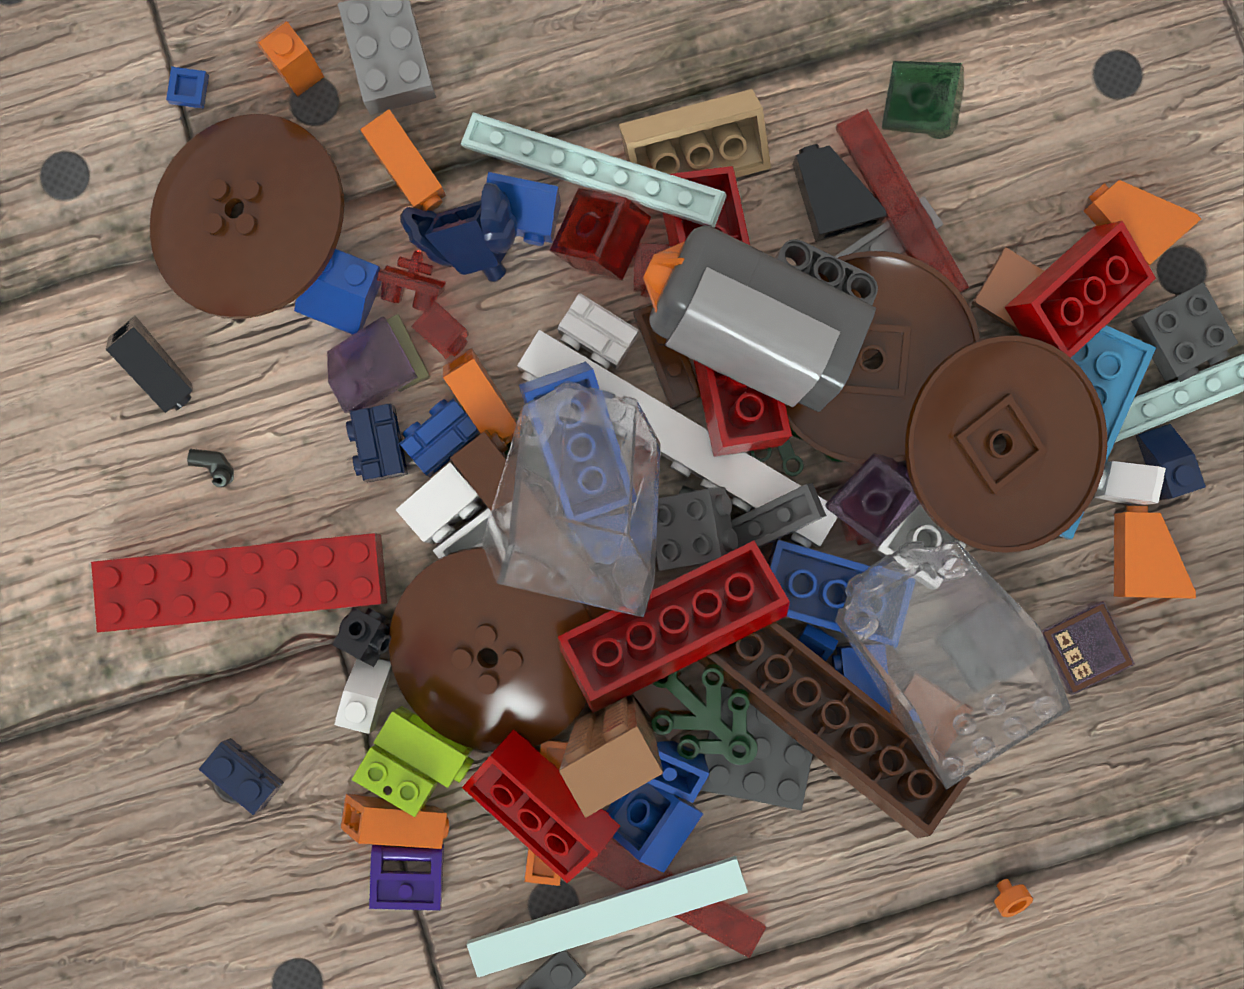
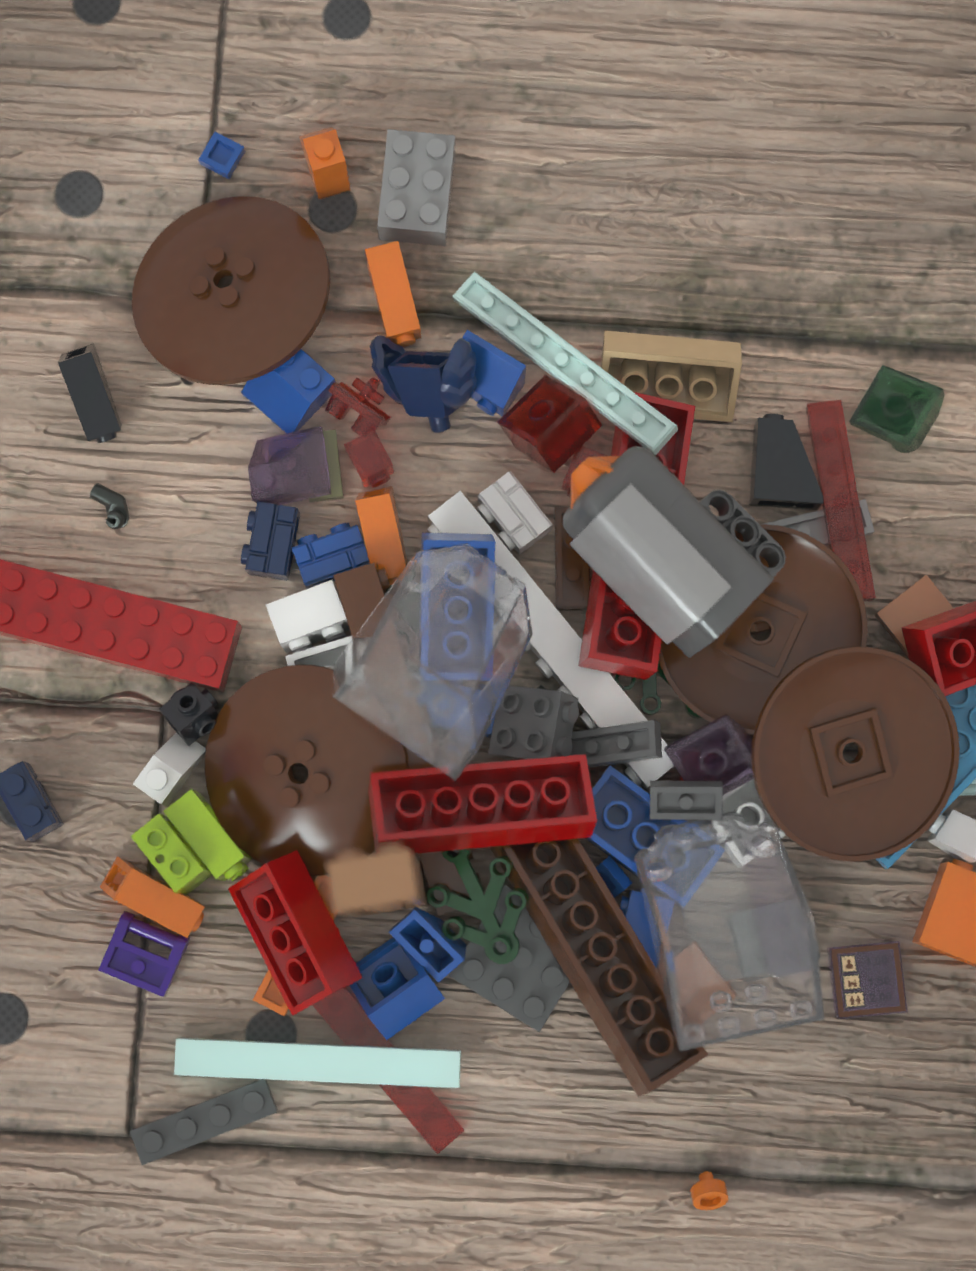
camera: 20 degrees right, 5 degrees down
none -> dark grey plate [650,781,723,820]

